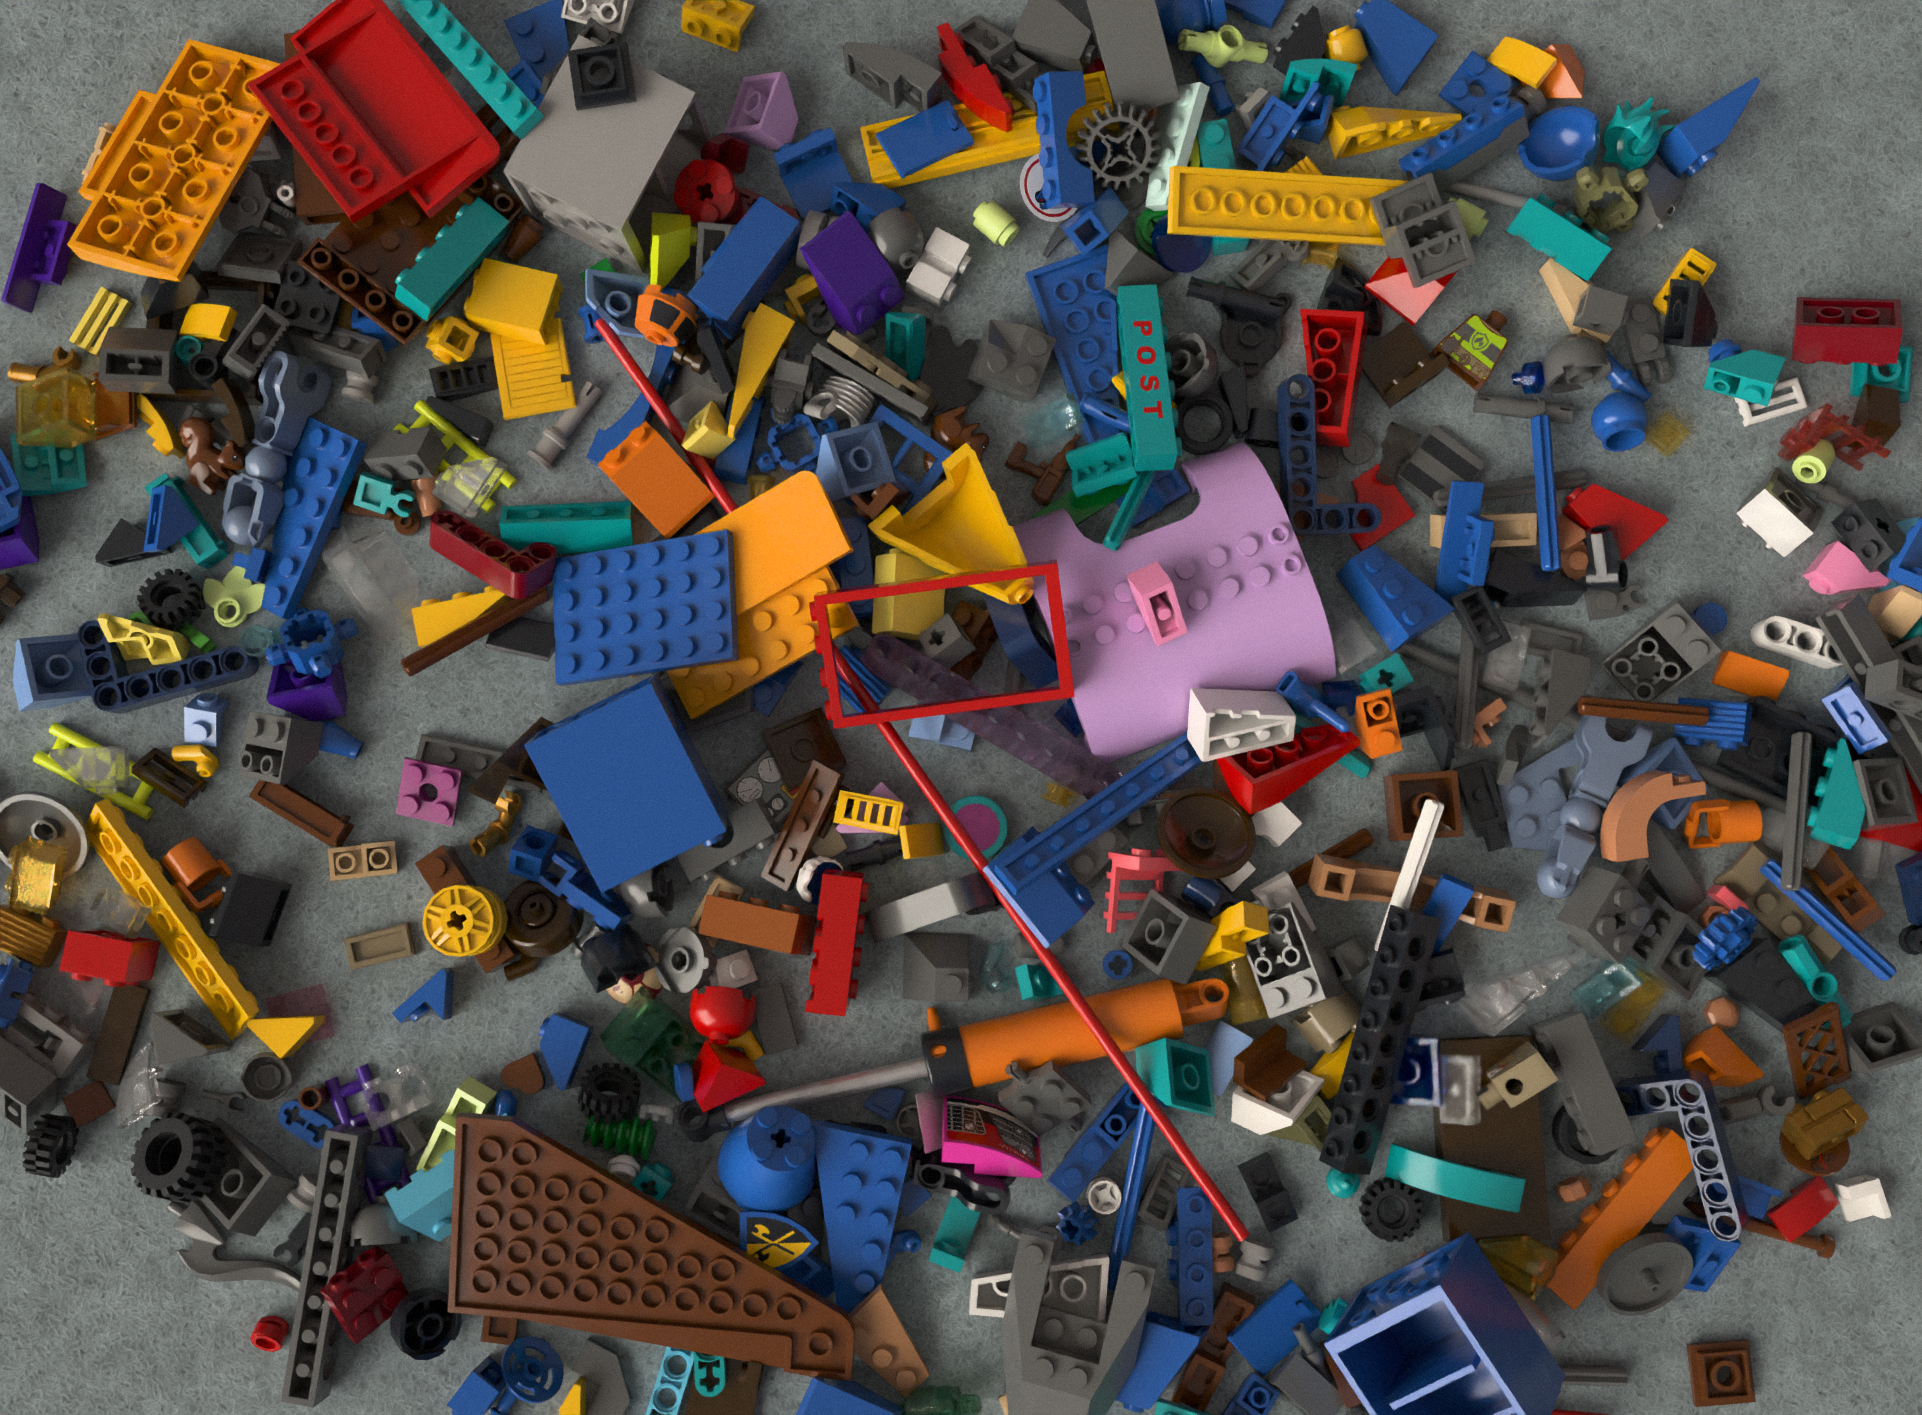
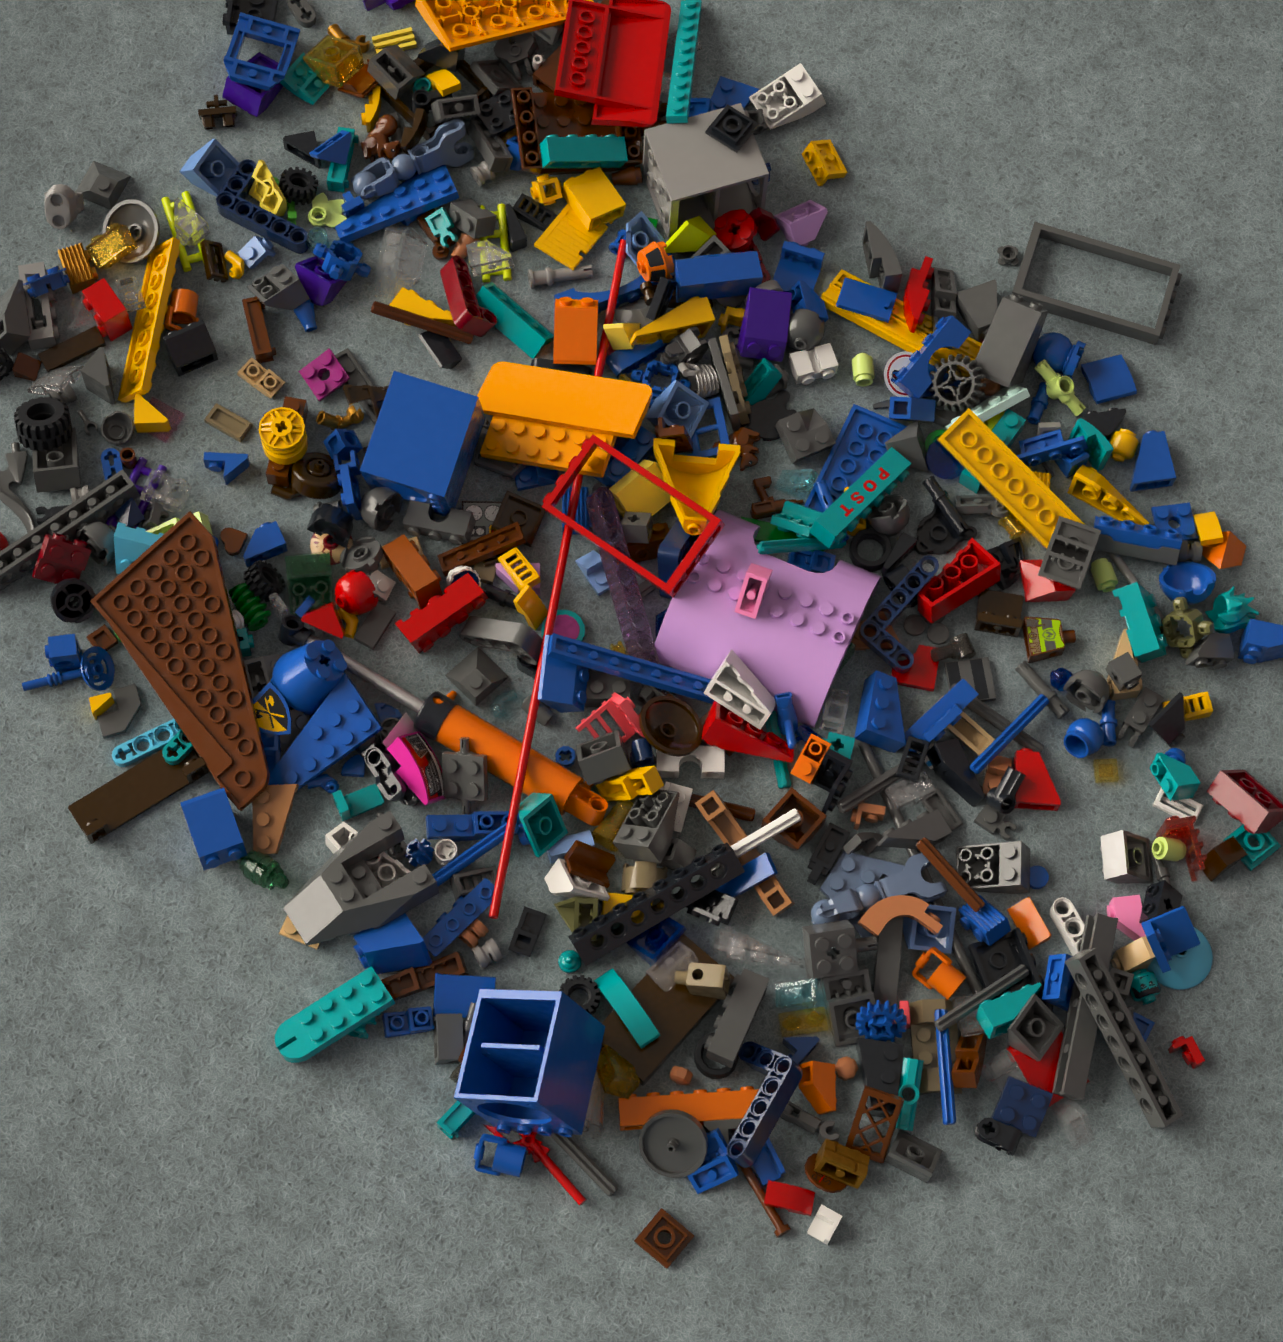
camera: 40 degrees right, 15 degrees down
blue plate [553,529,739,686] -> none
teal bracket [1015,962,1065,1002] -> none

